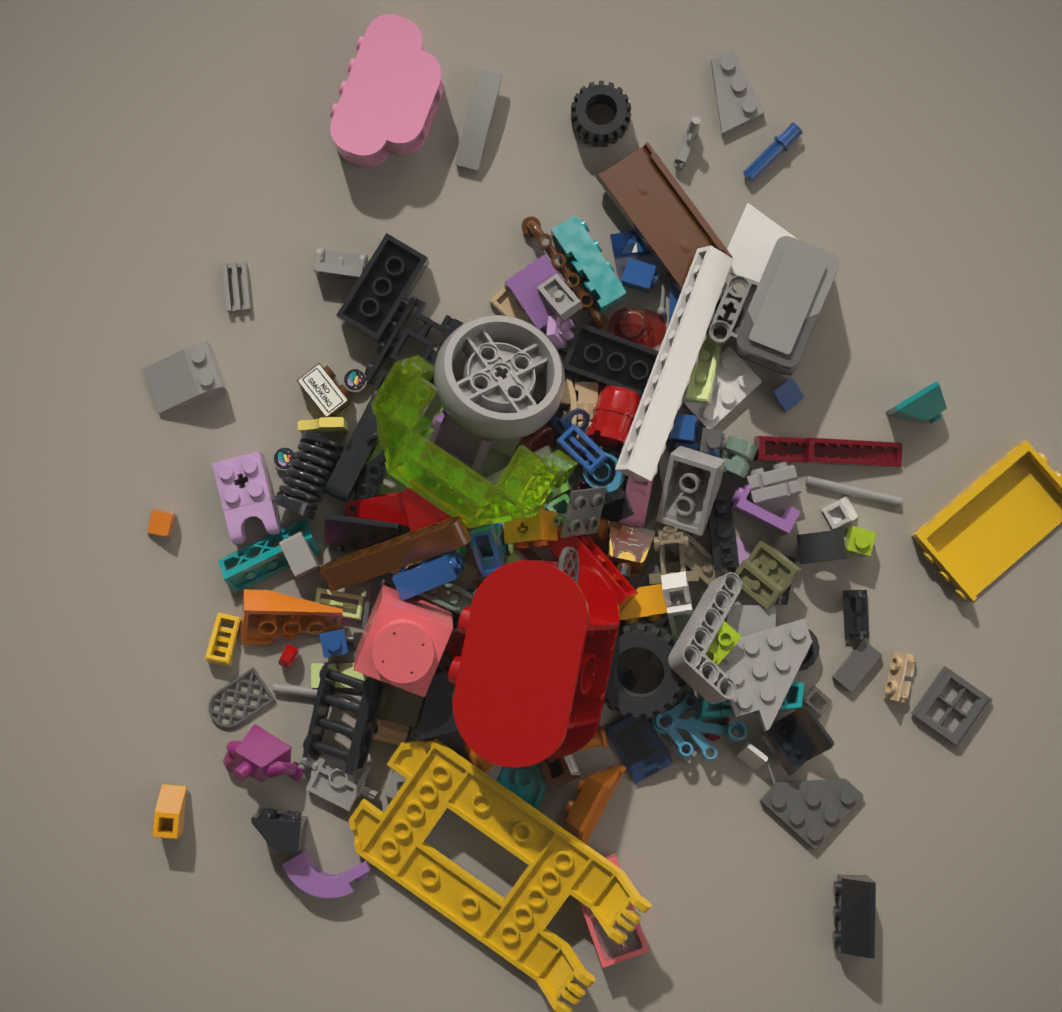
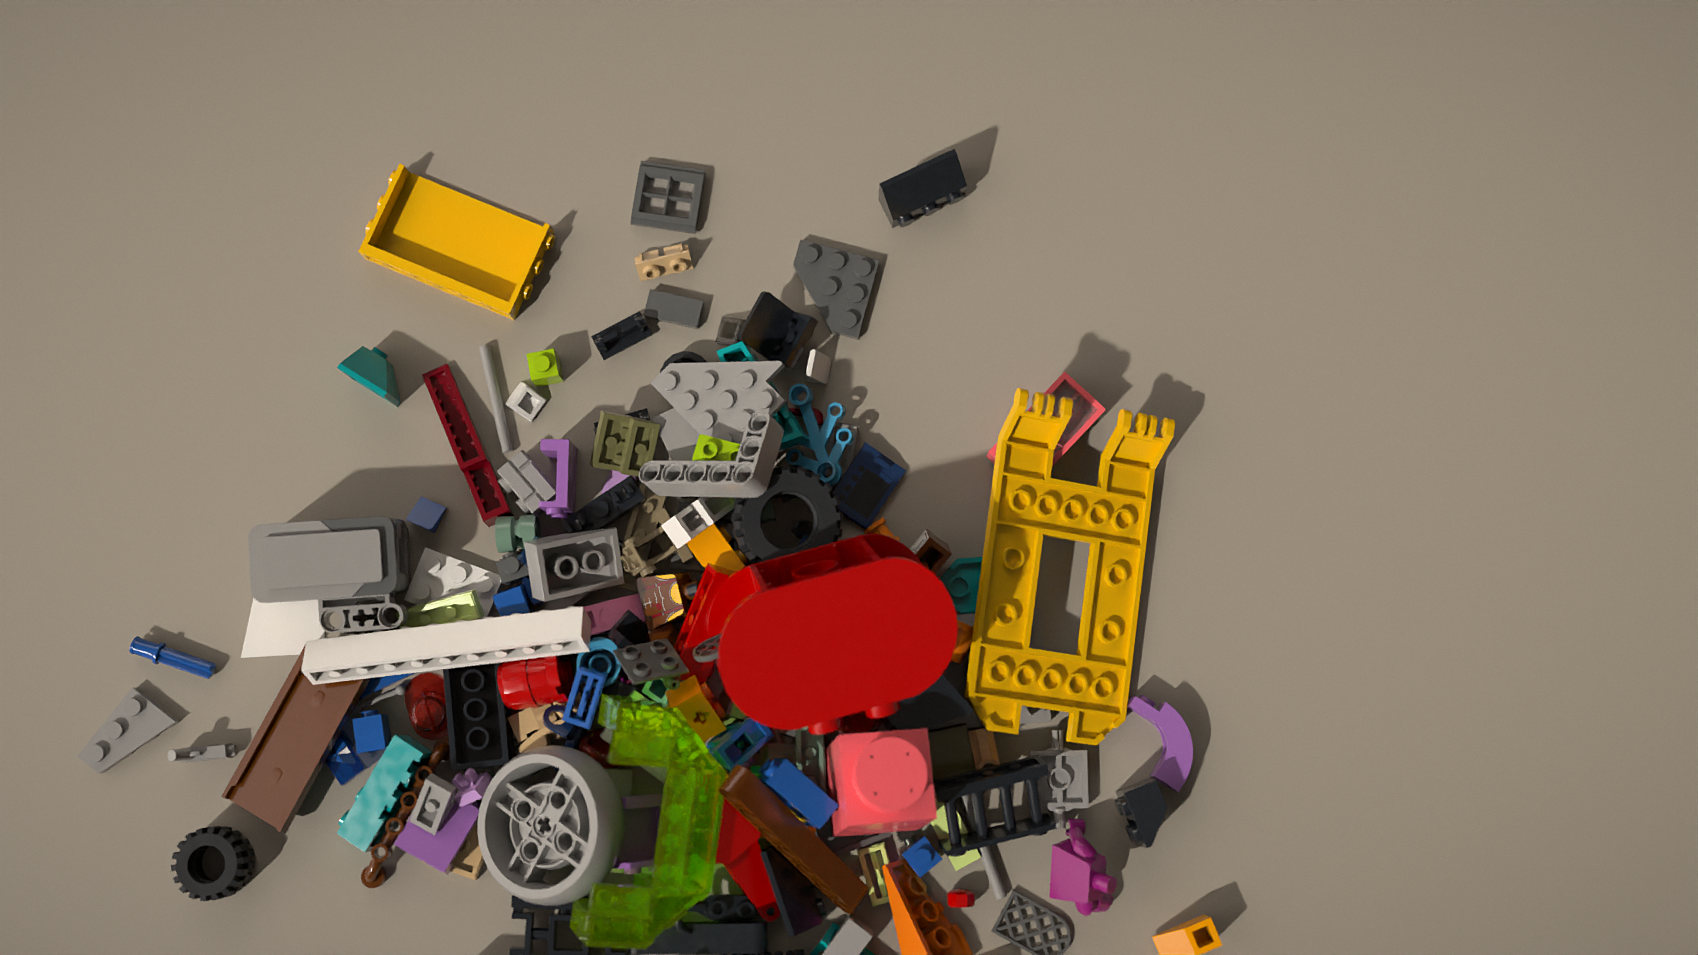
camera: 120 degrees left, 5 degrees down
orange wedge [563,764,626,844] -> none
black piece [796,529,847,564] -> none

